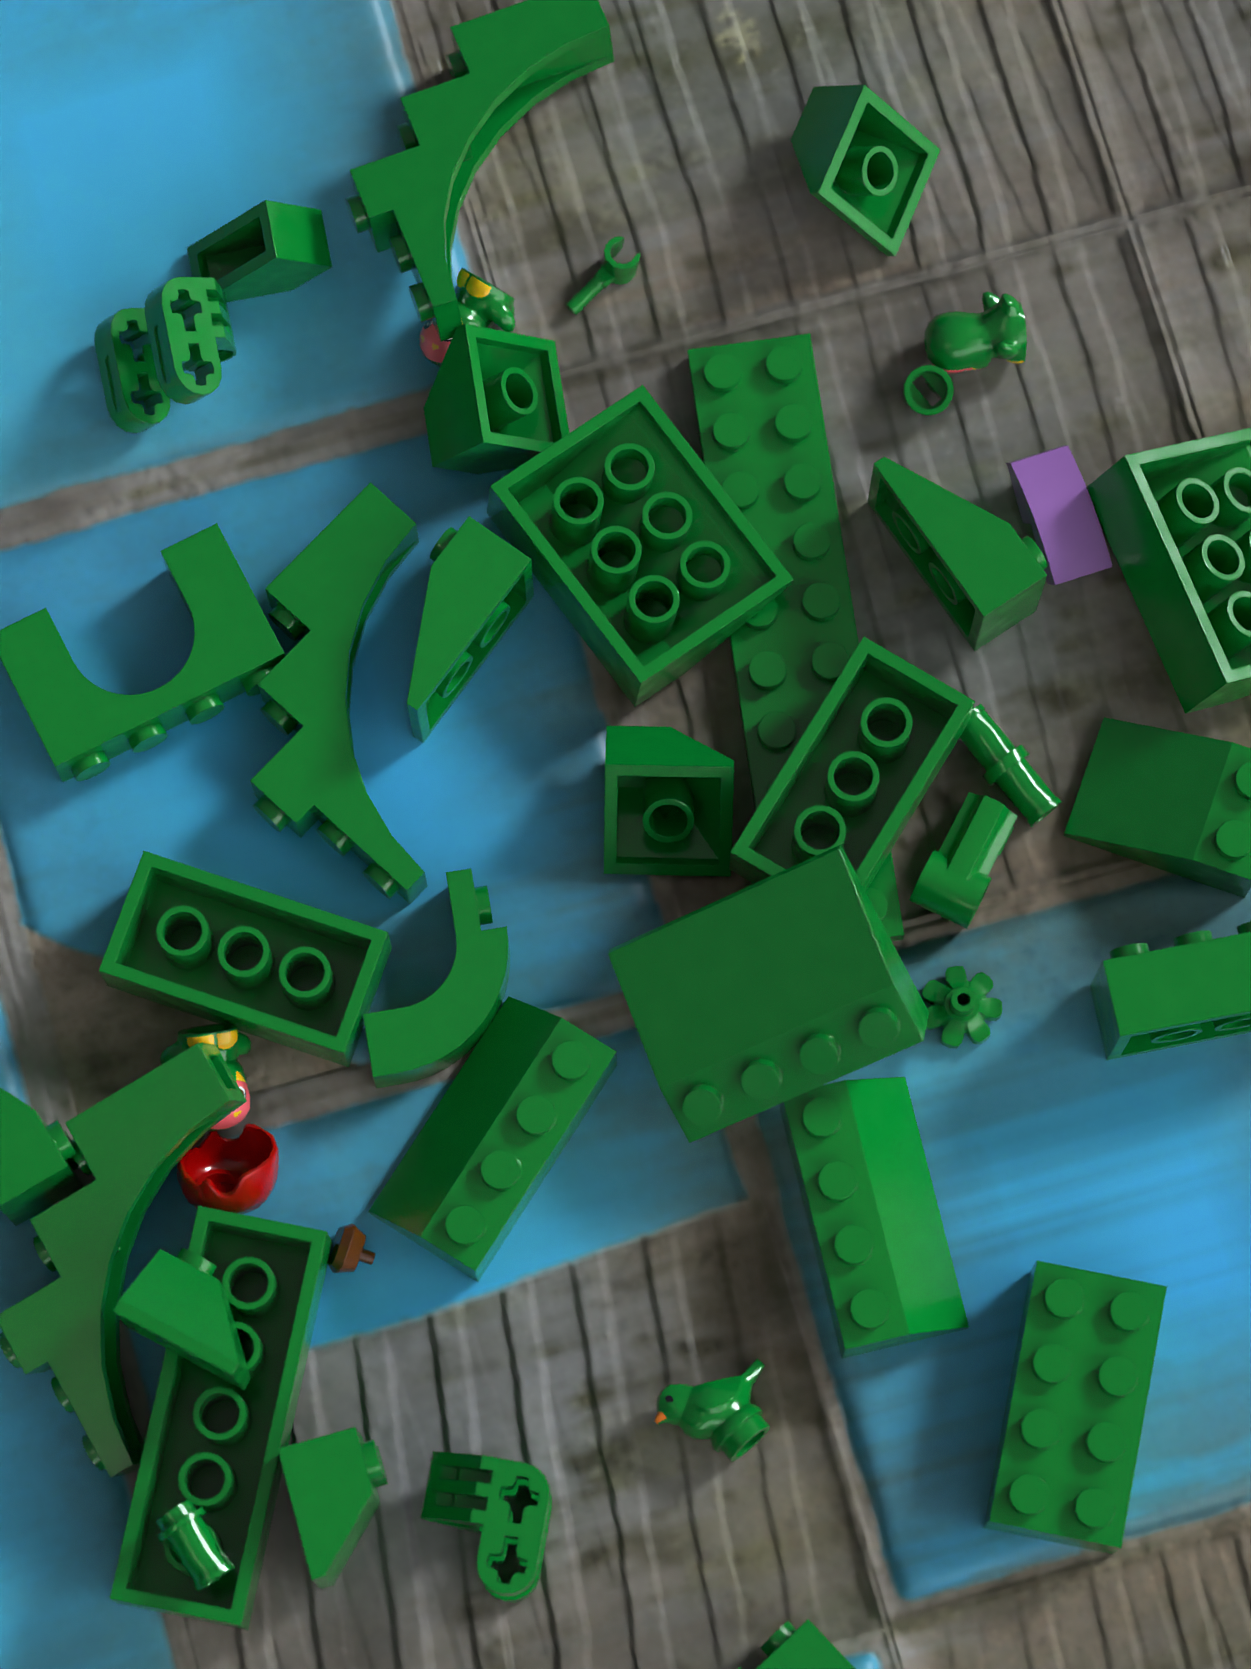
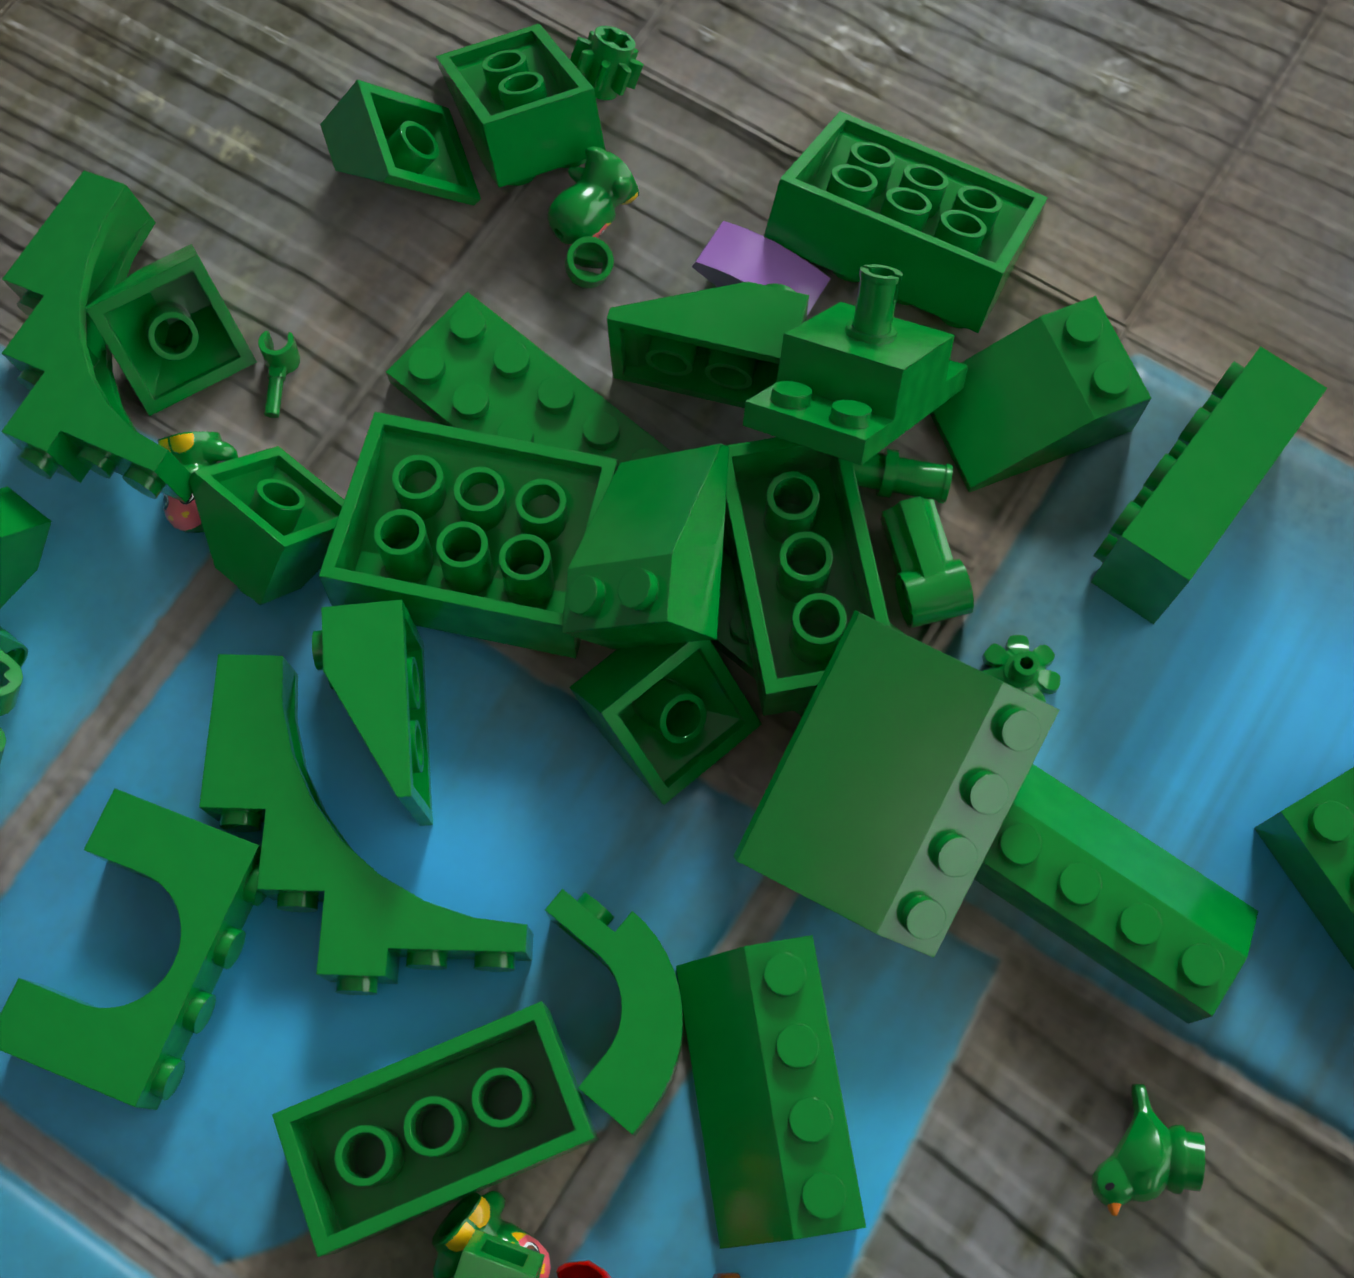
camera: 40 degrees left, 5 degrees down
none -> green slope [85,244,257,416]
none -> green slope [436,24,606,188]
none -> green slope [562,443,729,650]
none -> green gear [570,26,644,100]
none -> green brick [742,264,969,465]

